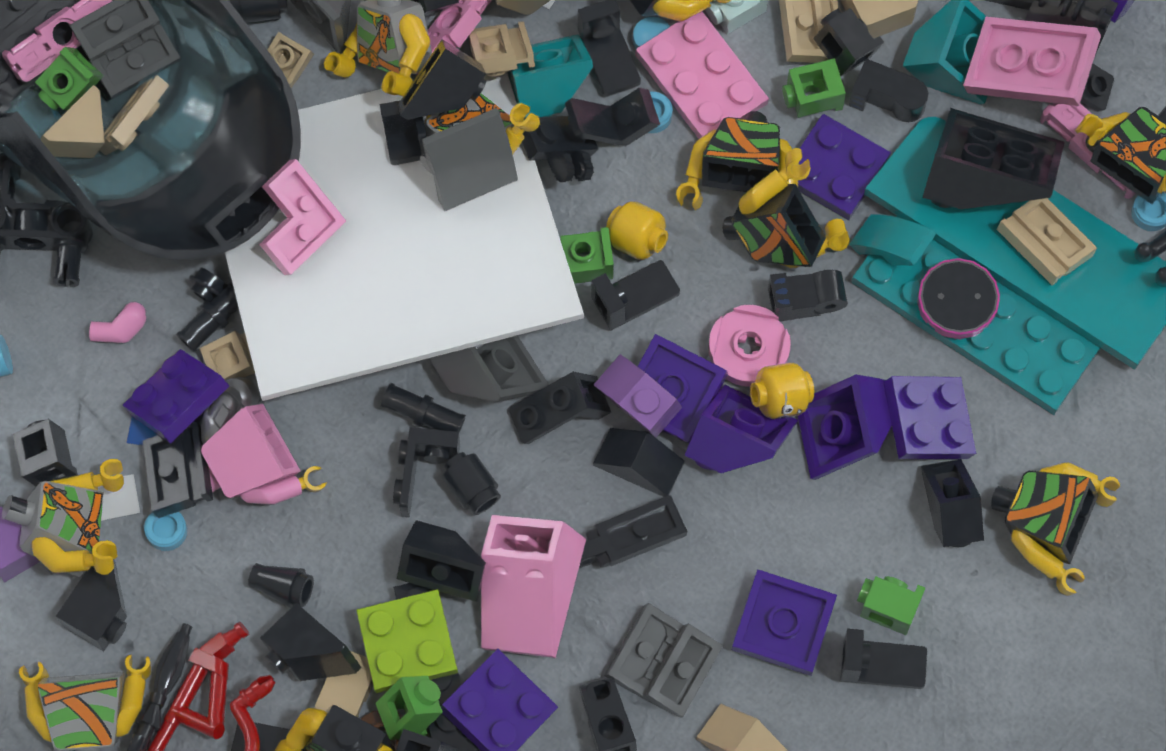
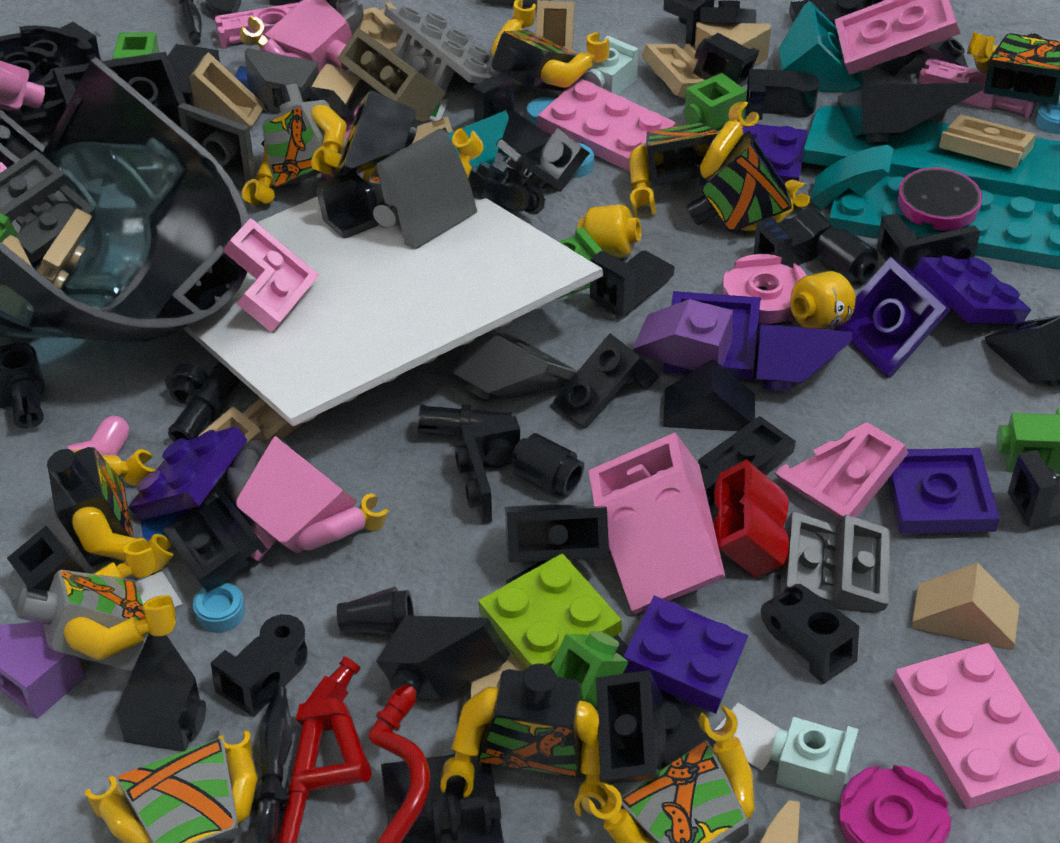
camera: 20 degrees left, 25 degrees down
none -> torso [47,447,174,573]
none -> black leg [210,614,308,717]
none -> red brick [714,459,789,578]
none -> bright pink wing [775,422,908,520]
none -> black brick [815,227,878,285]
none -> black bracket [876,213,980,273]

